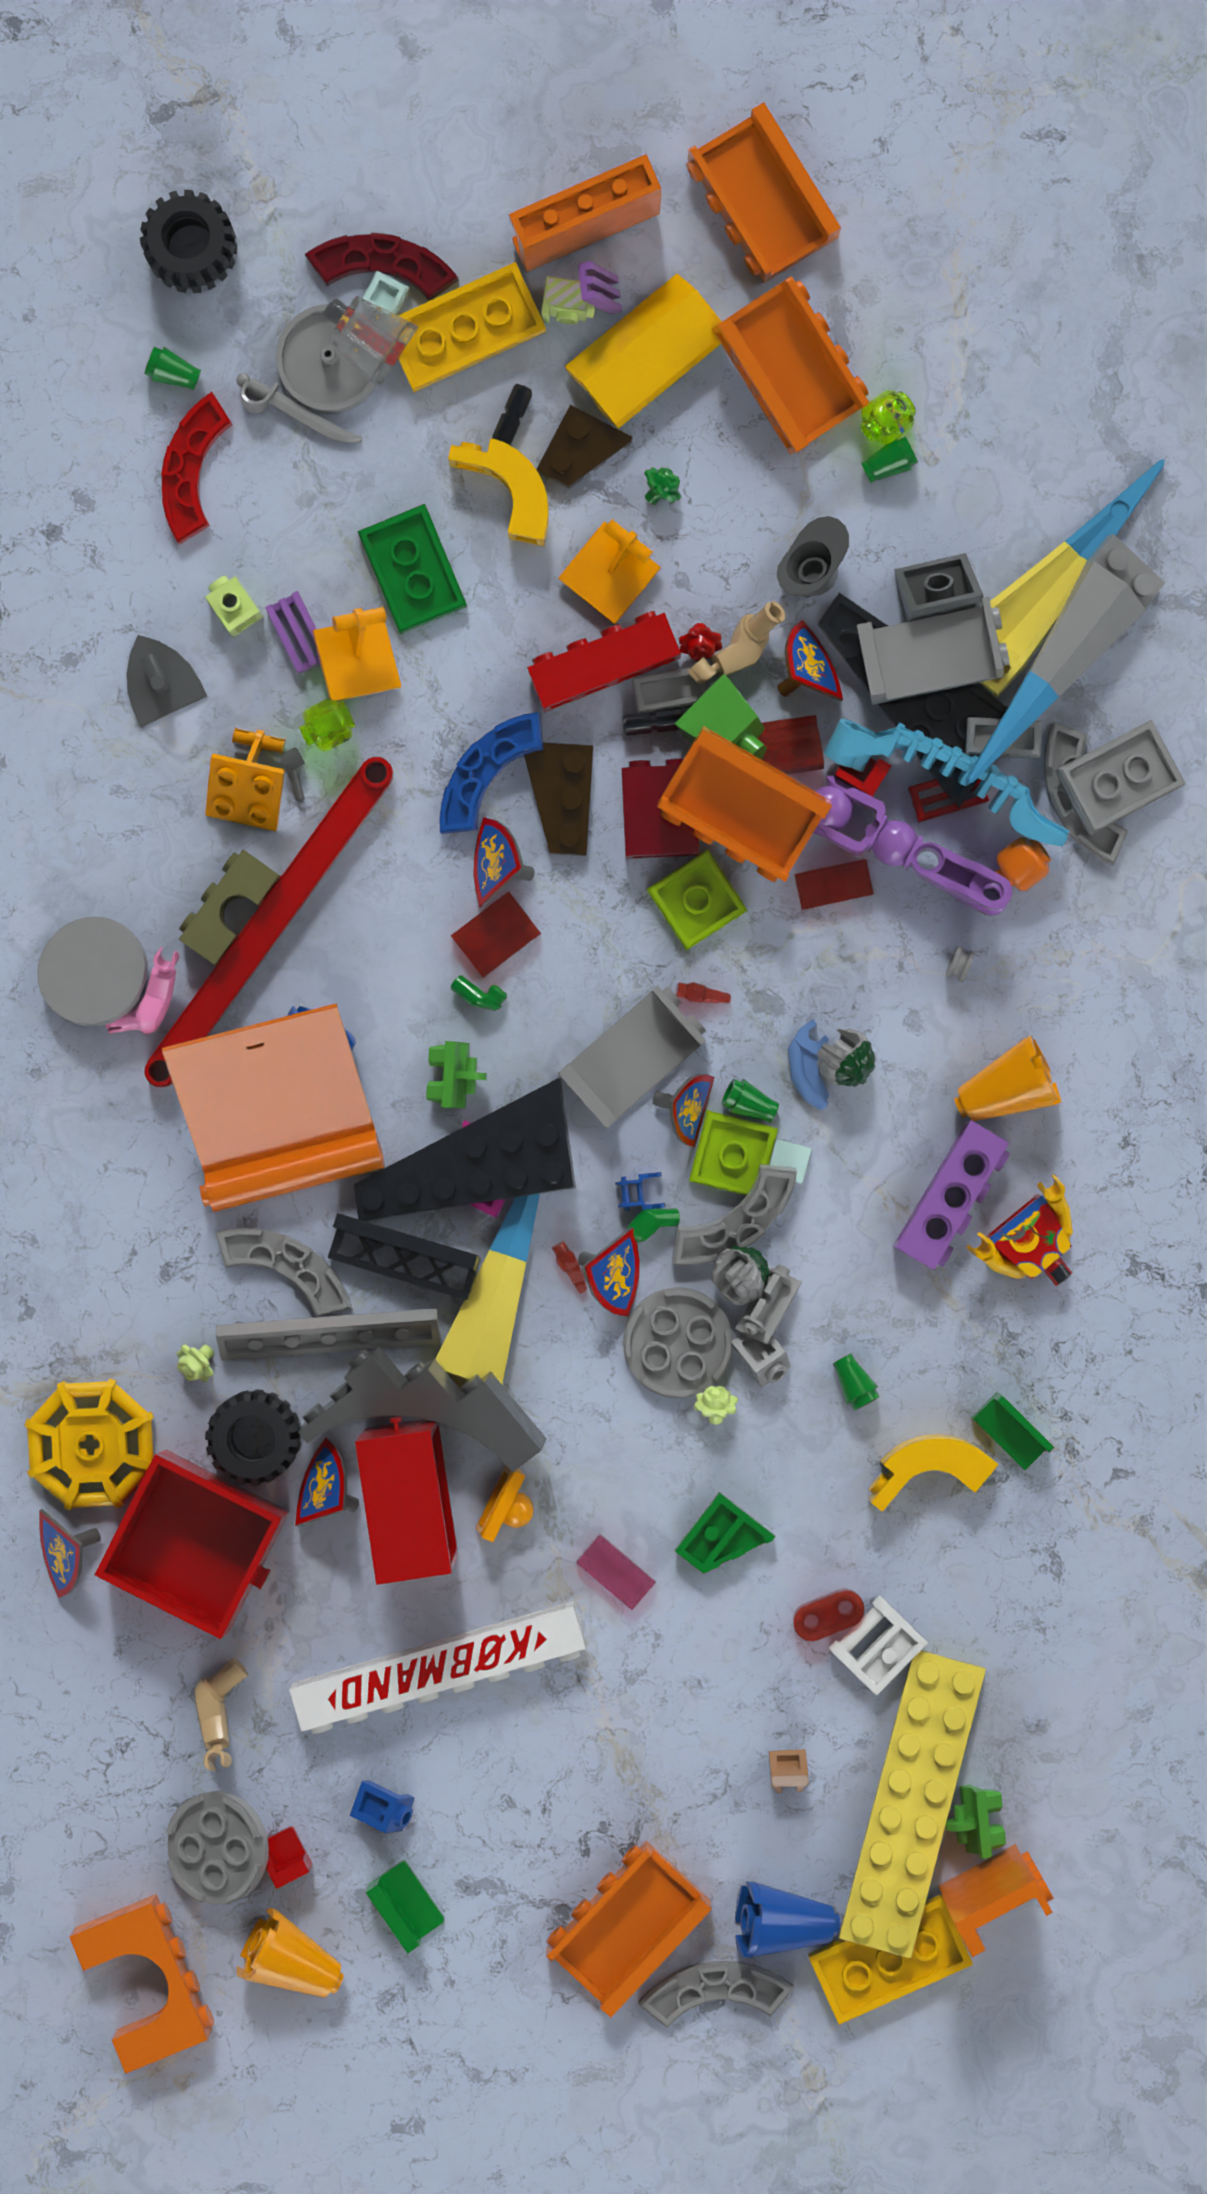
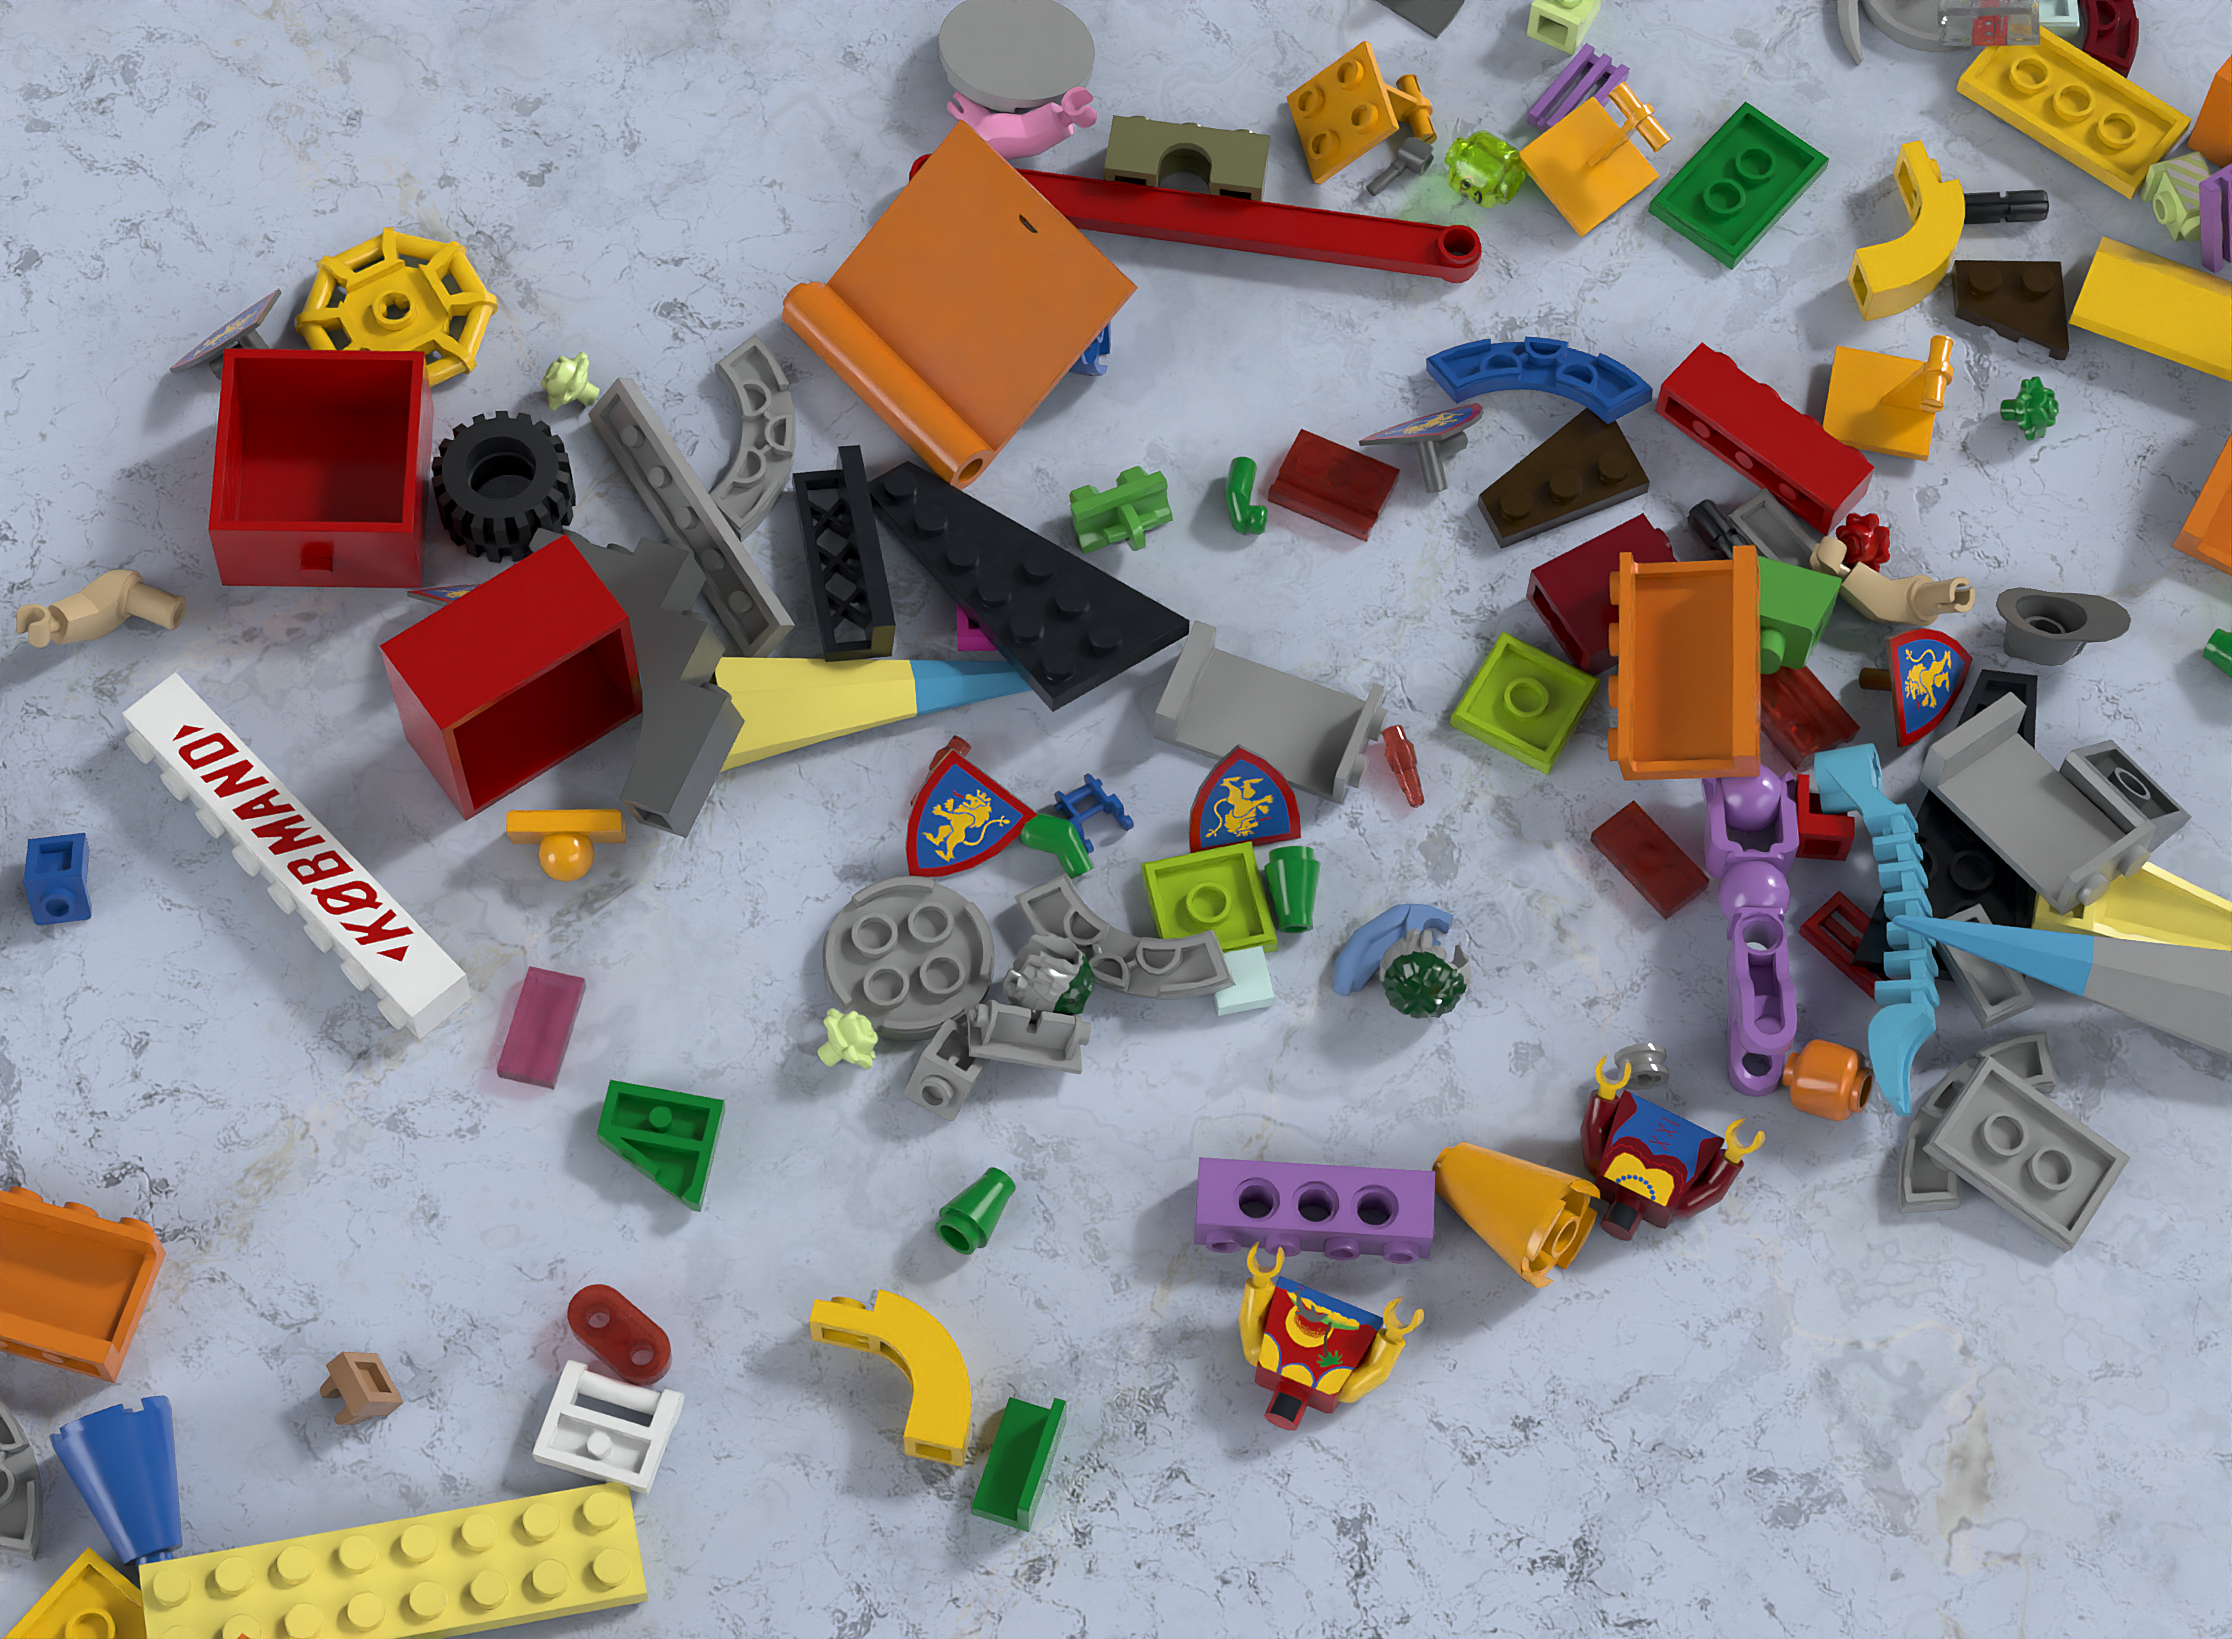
camera: 60 degrees right, 25 degrees down
none -> torso [1580,1054,1765,1241]

